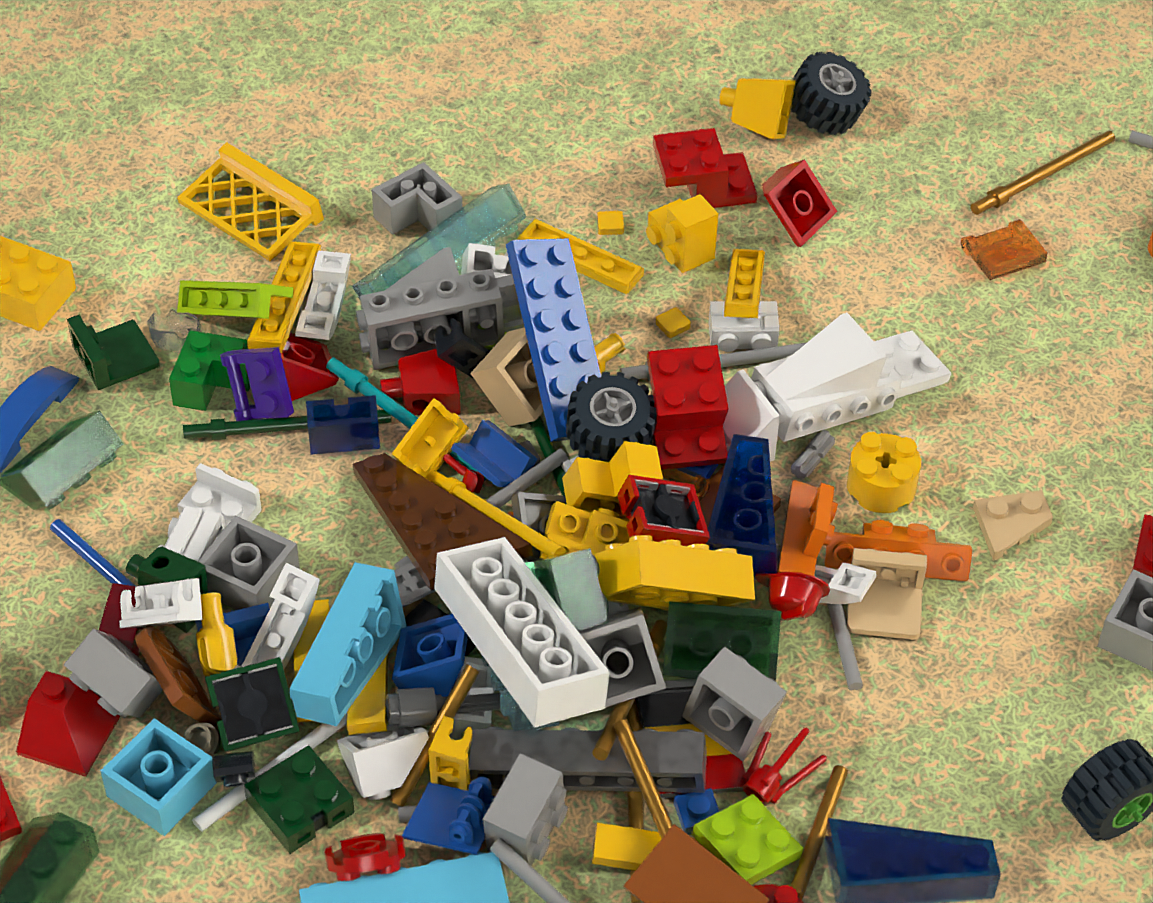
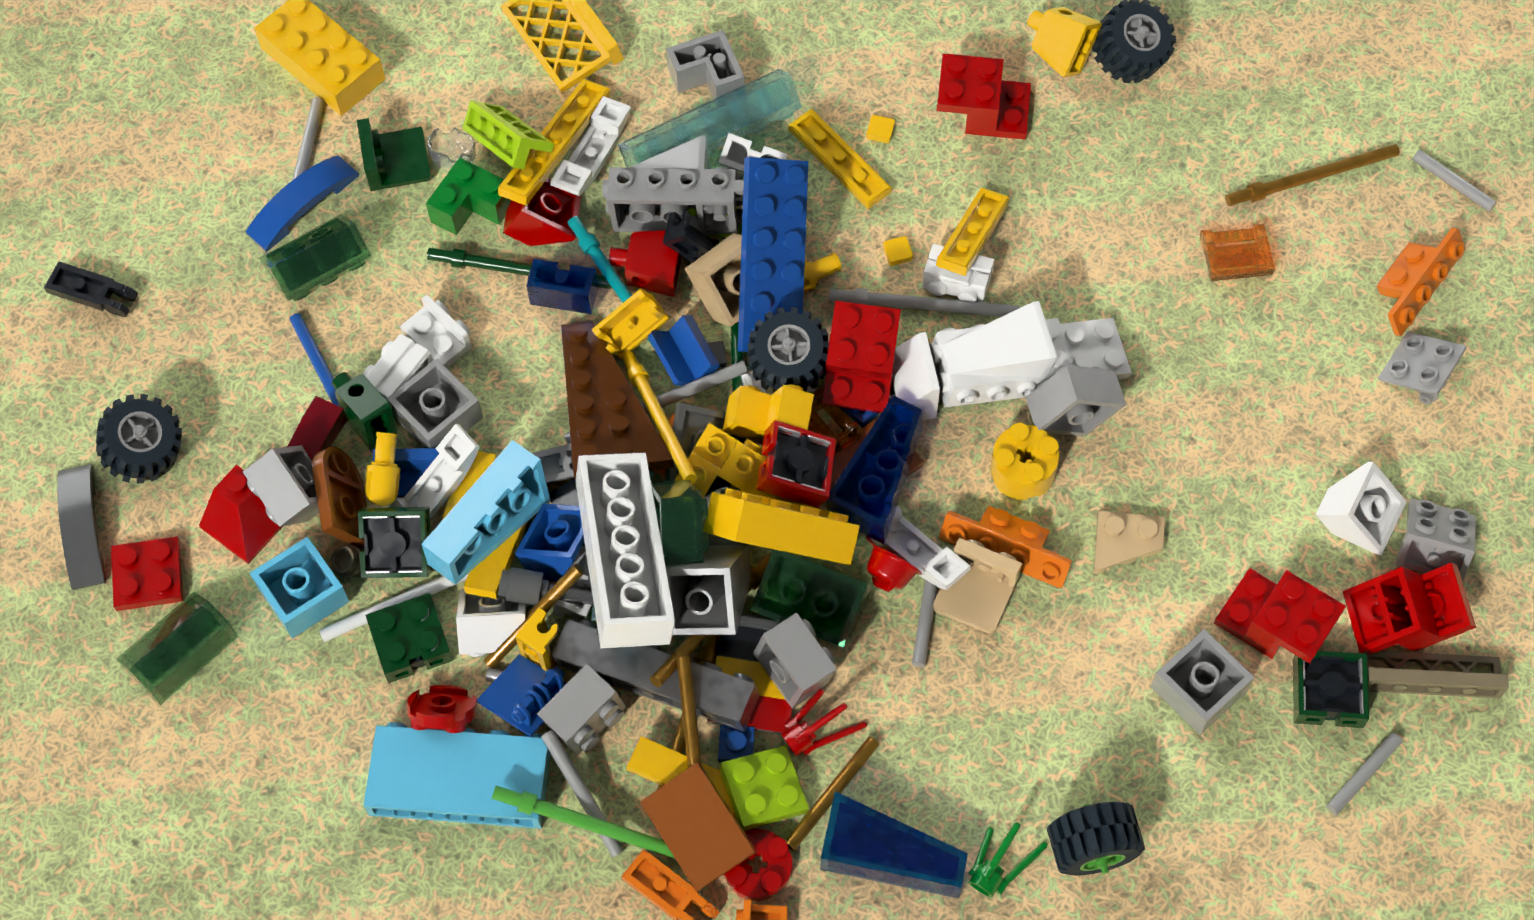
camera: 20 degrees right, 15 degrees up
white hinge [119,578,202,628] -> none
black slope [213,751,255,787] -> none
dark purple plate [220,347,294,421] -> none
red hand [443,453,484,493] -> none
yellow brick [646,194,719,273] -> none
red slope [762,159,838,247] -> none
orange bracket [777,480,838,576] -> none
light grey piece [791,430,835,480] -> none
none -> light grey bar [292,97,324,180]
none -> green plant [968,822,1048,898]
none -> light grey brick [1026,364,1126,436]

